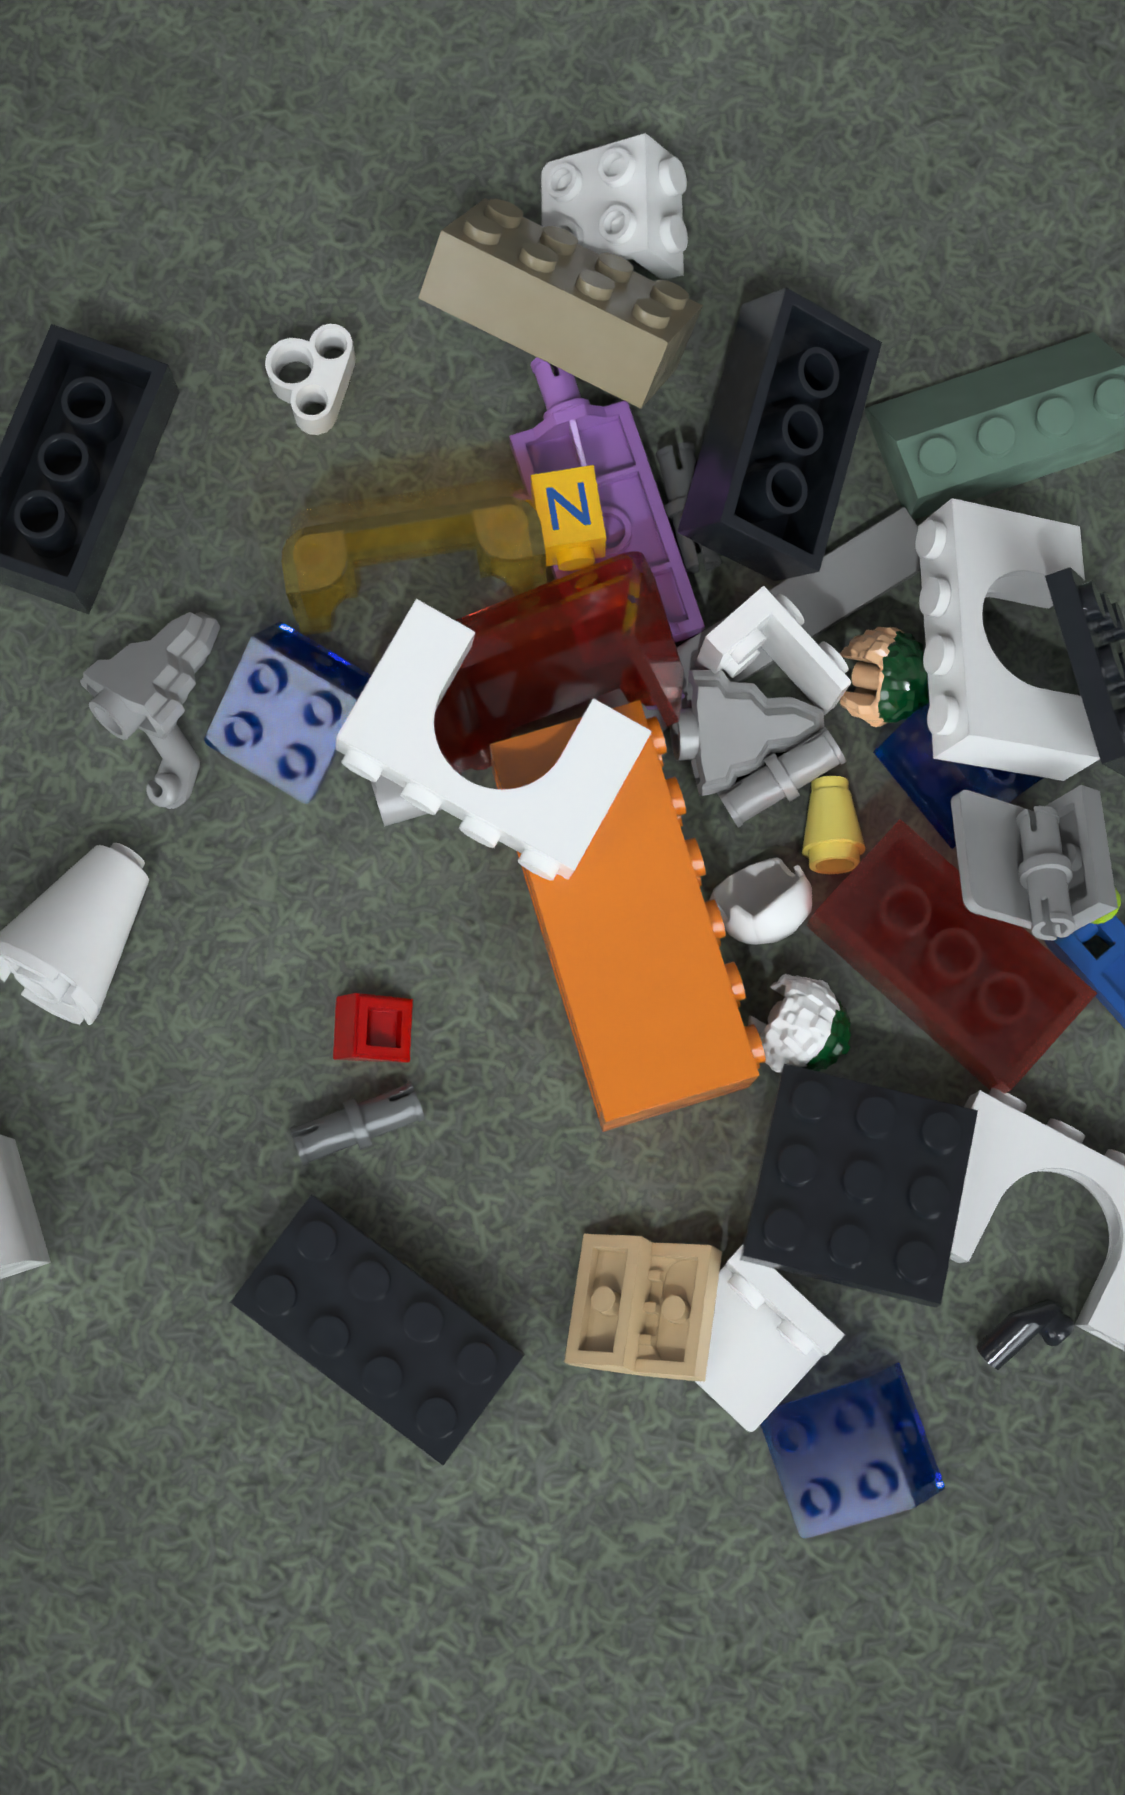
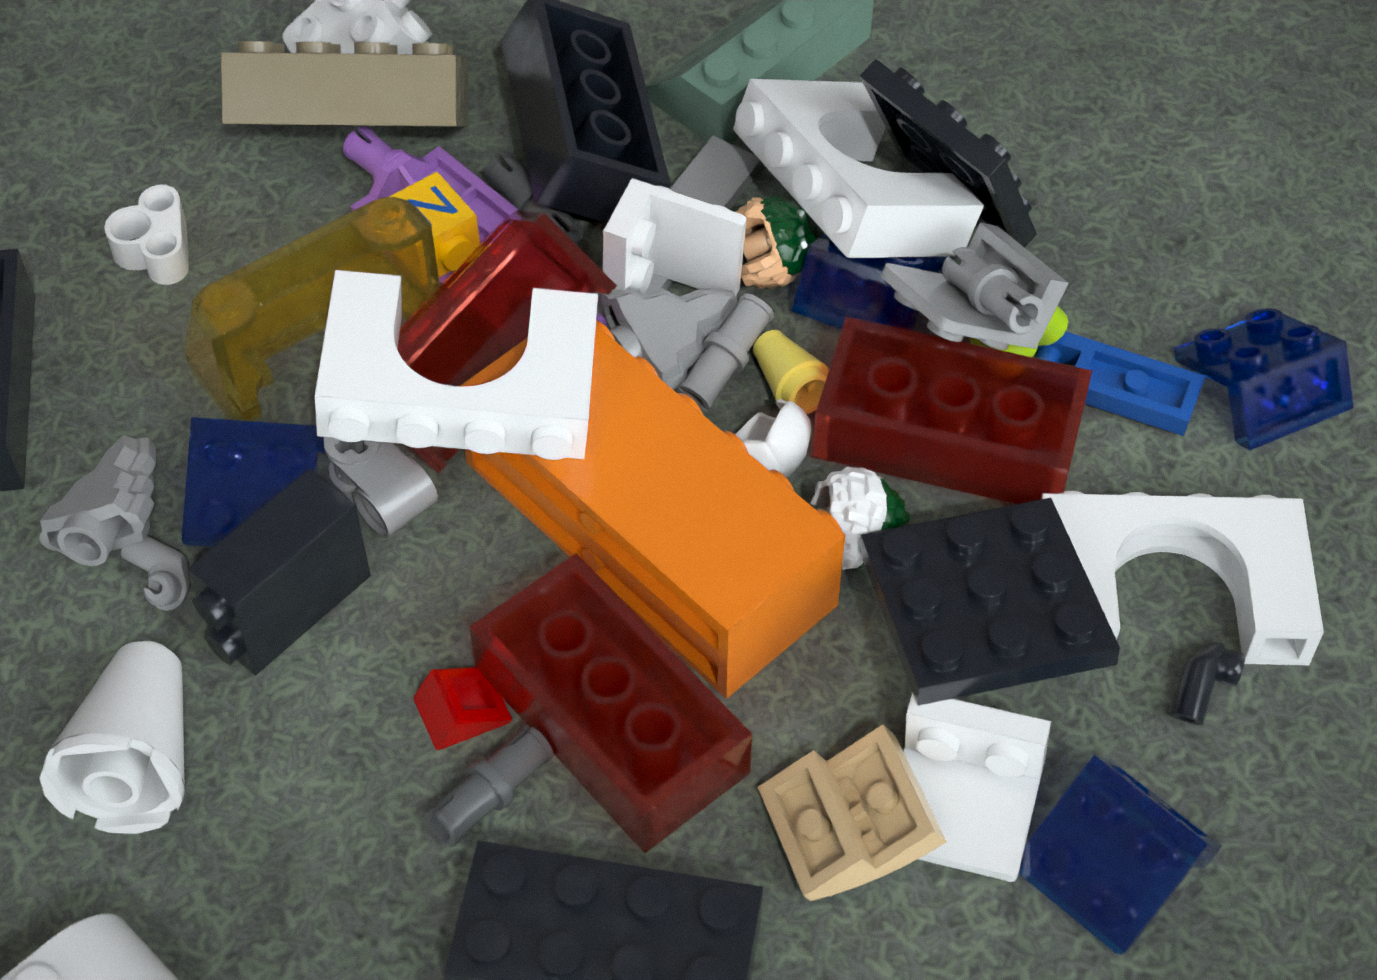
camera: 25 degrees left, 25 degrees down
none -> black brick [188,468,371,676]
none -> clear red brick [469,553,752,854]

